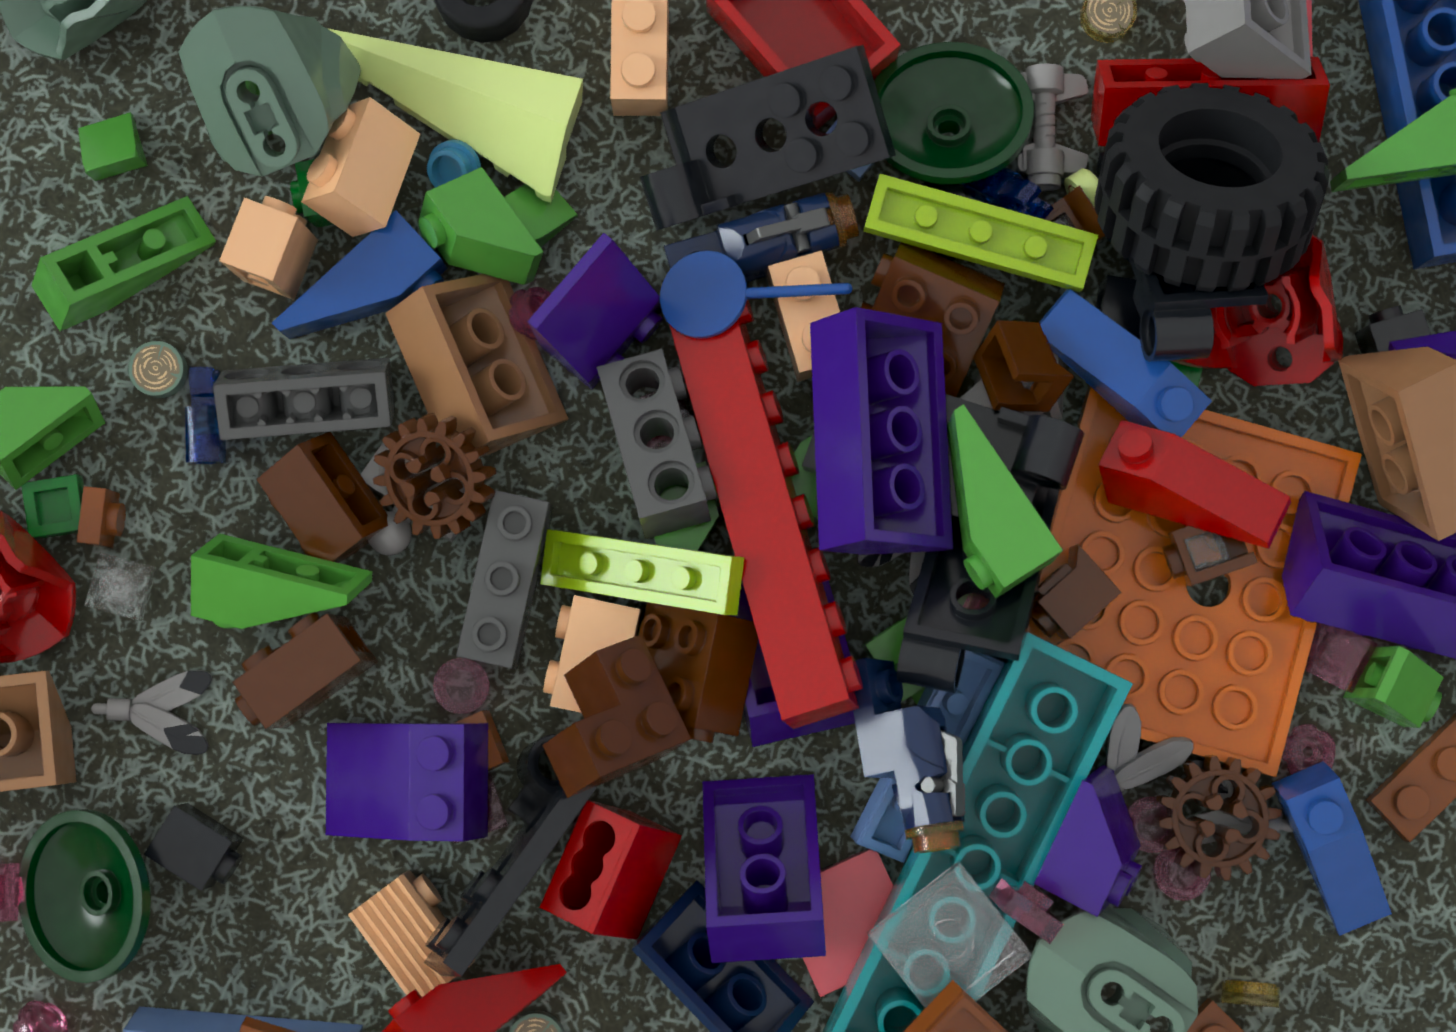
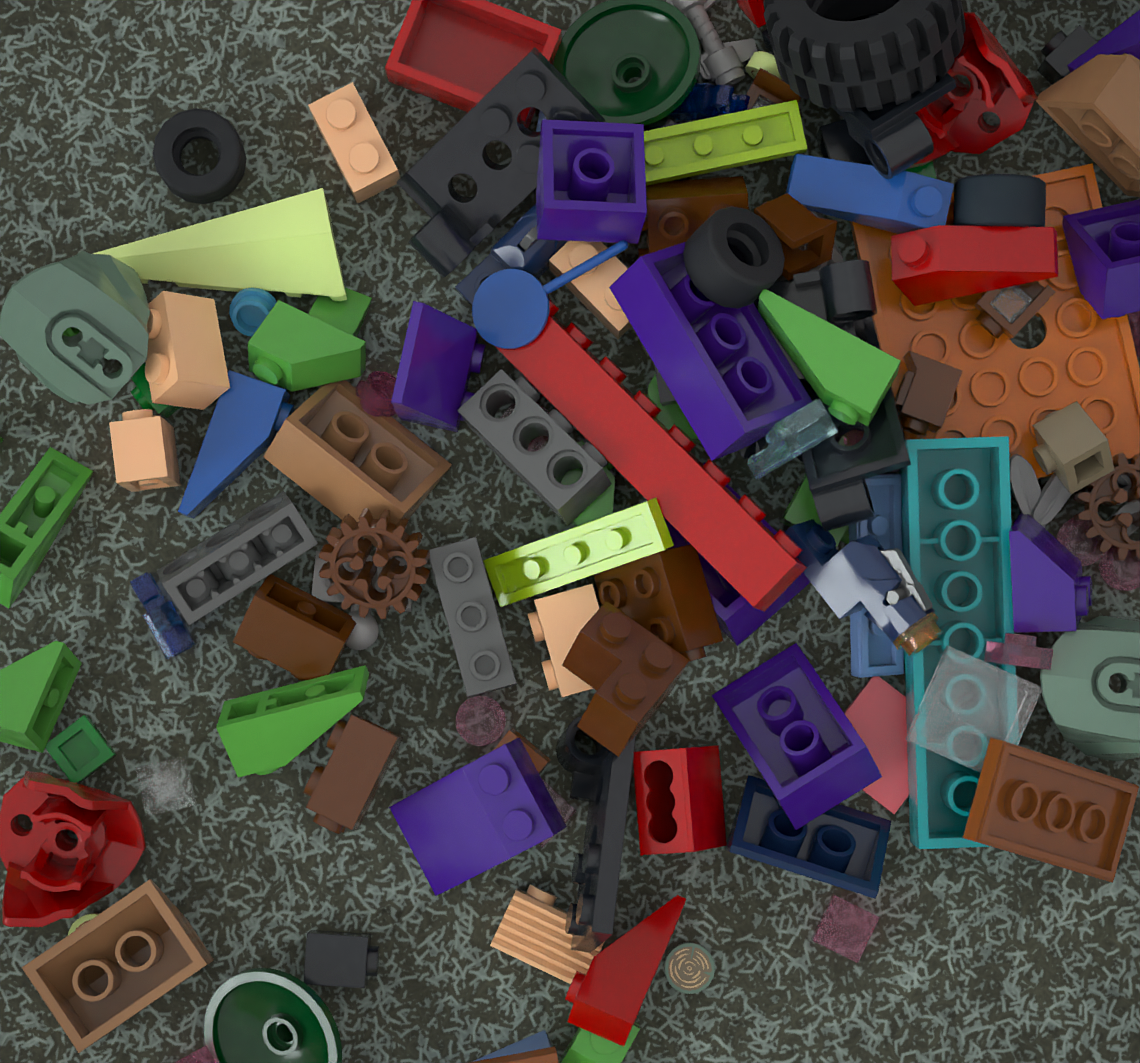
camera: 30 degrees left, 0 degrees up
dark orange plate [77,486,126,548] -> none
light grey piece [91,670,212,755] -> none
tile [128,341,188,398] -> none
none -> dark purple slope [536,119,647,244]
none -> black tyre [683,206,785,309]
none -> clear light blue tile [747,399,838,480]
none -> black wheel [953,174,1046,227]
none -> dark tan brick [1033,401,1115,494]

